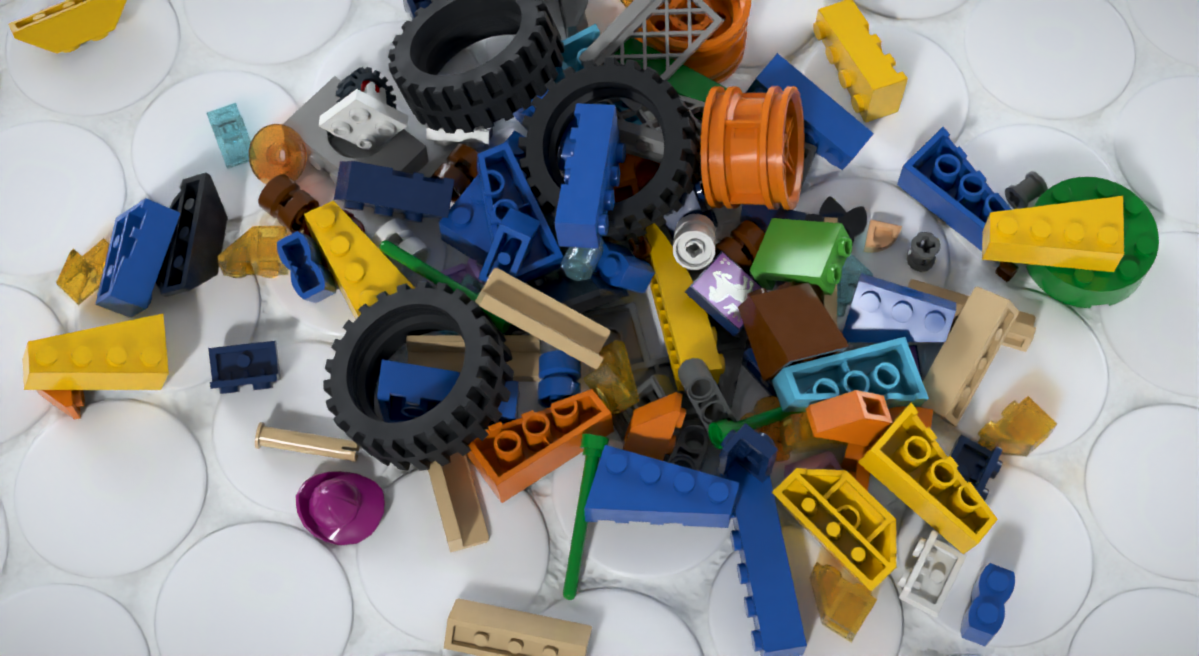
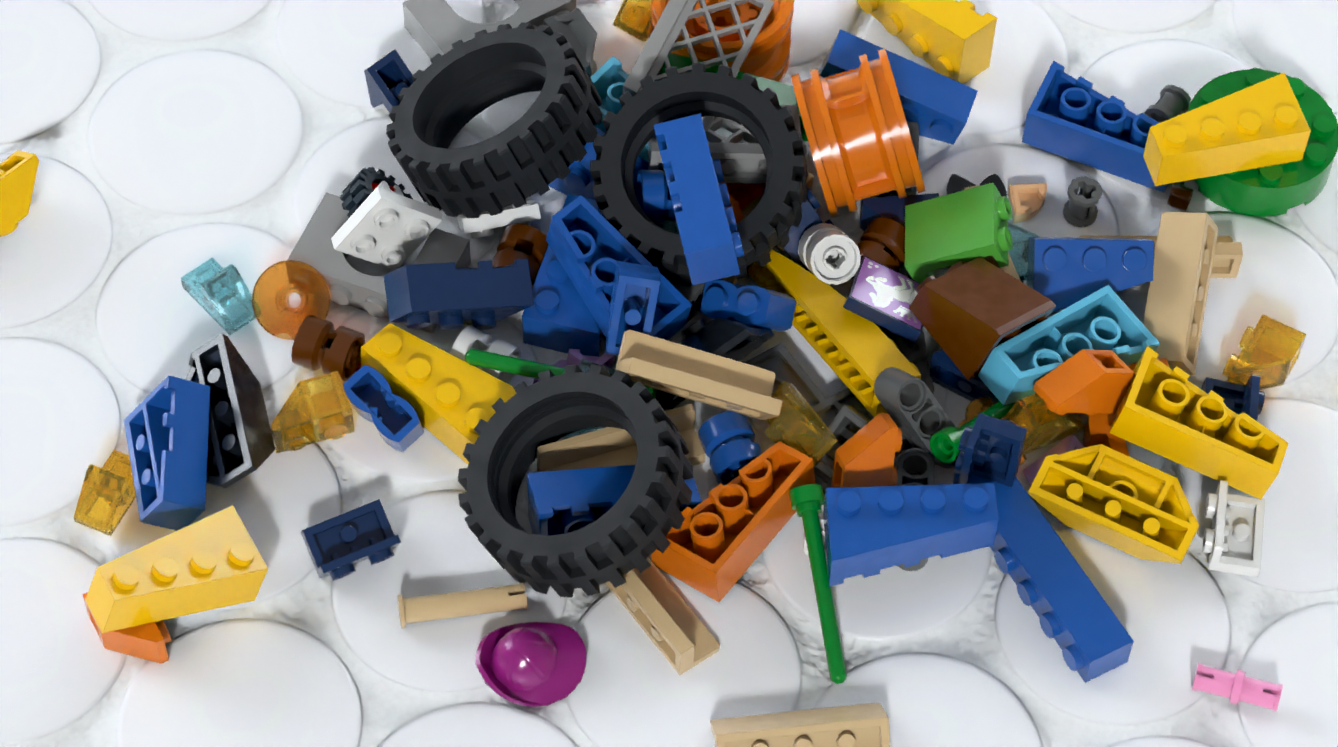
camera: 20 degrees left, 10 degrees down
clear light blue brick [561,238,604,281] -> none
reddish brown hand [628,235,652,260] -> none
clear yellow slope [810,562,878,643] -> none
blue brick [960,563,1015,647] -> none

